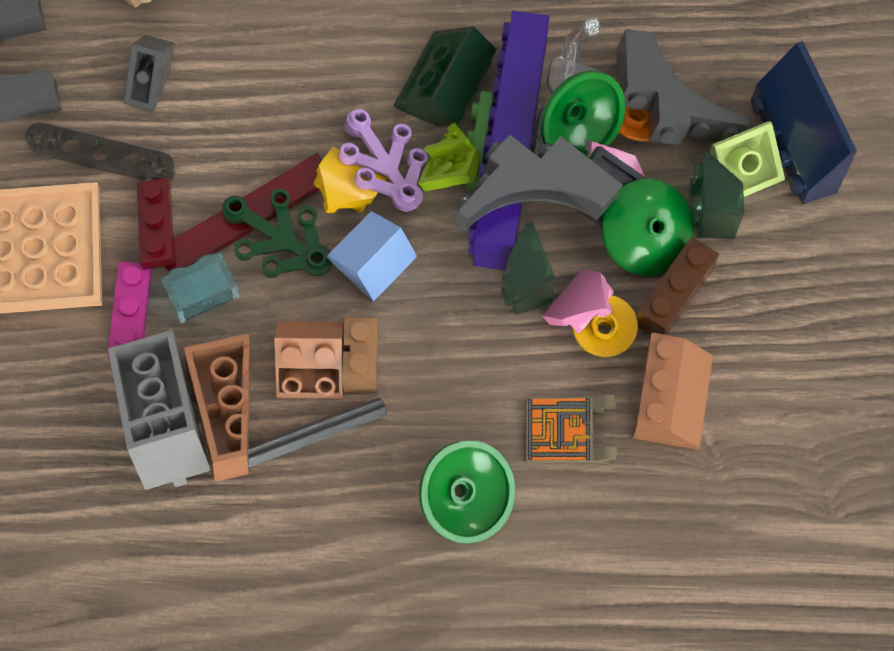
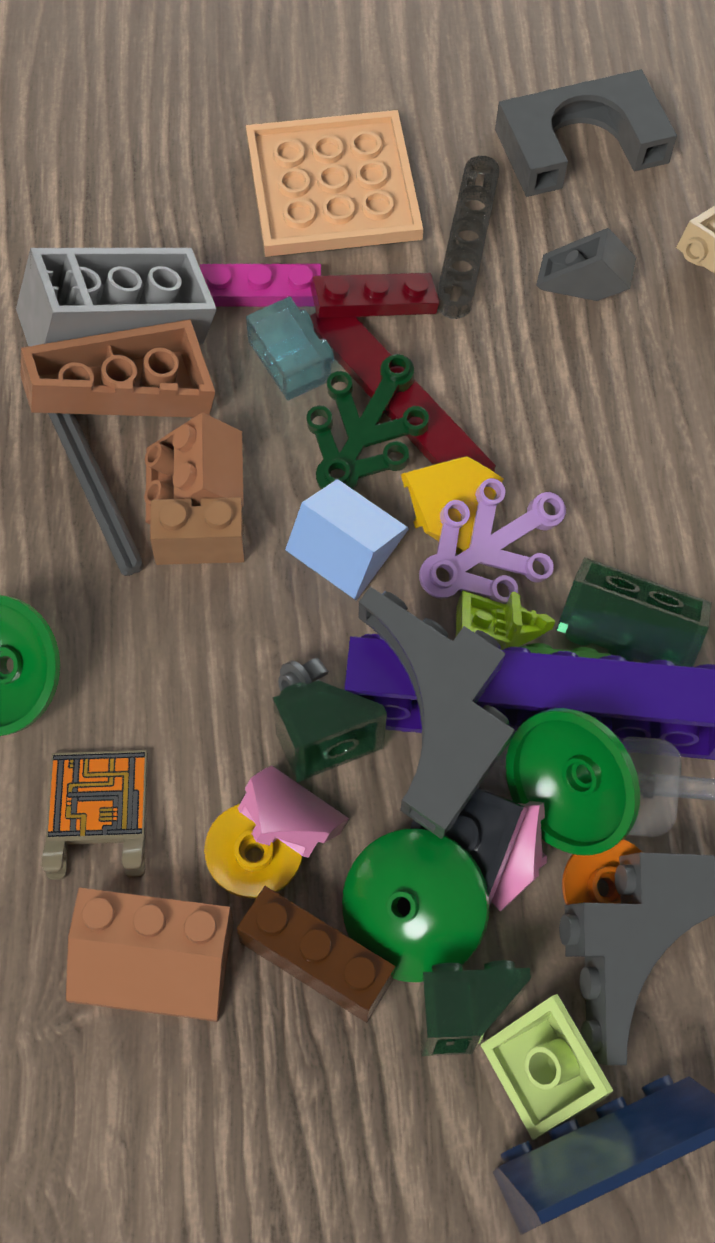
camera: 85 degrees right, 5 degrees down
none -> dark grey plate [278,658,329,706]

